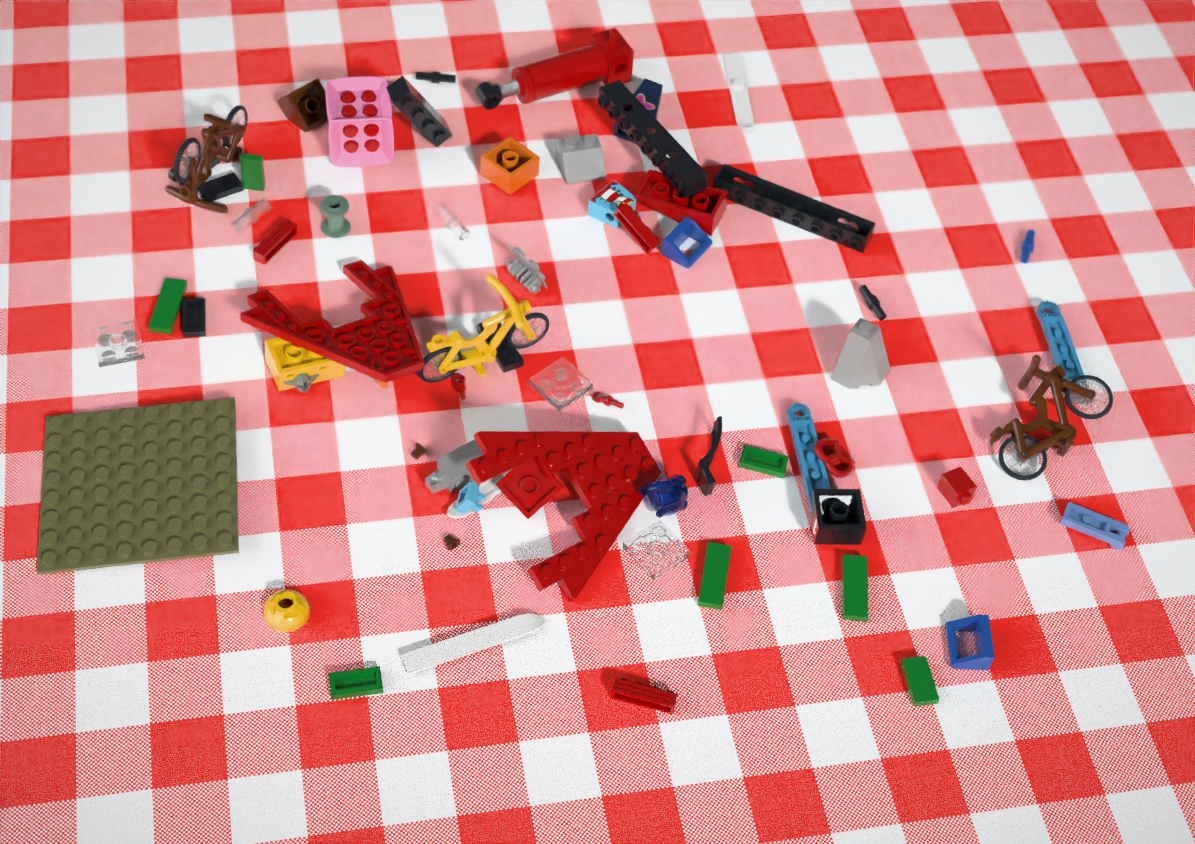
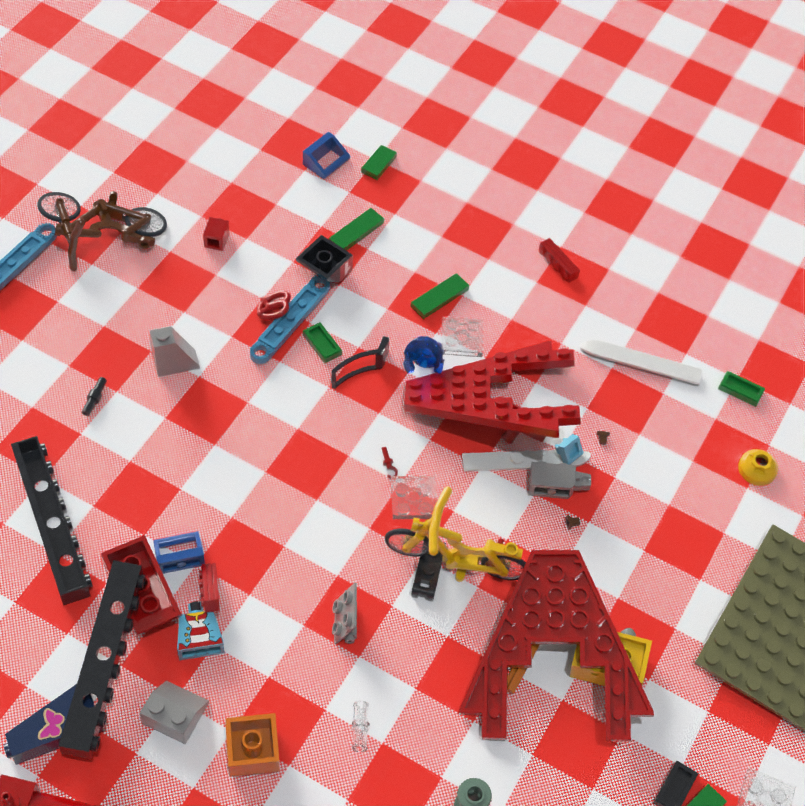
camera: 140 degrees left, 5 degrees up
medium blue plate [1060,502,1130,550] -> none

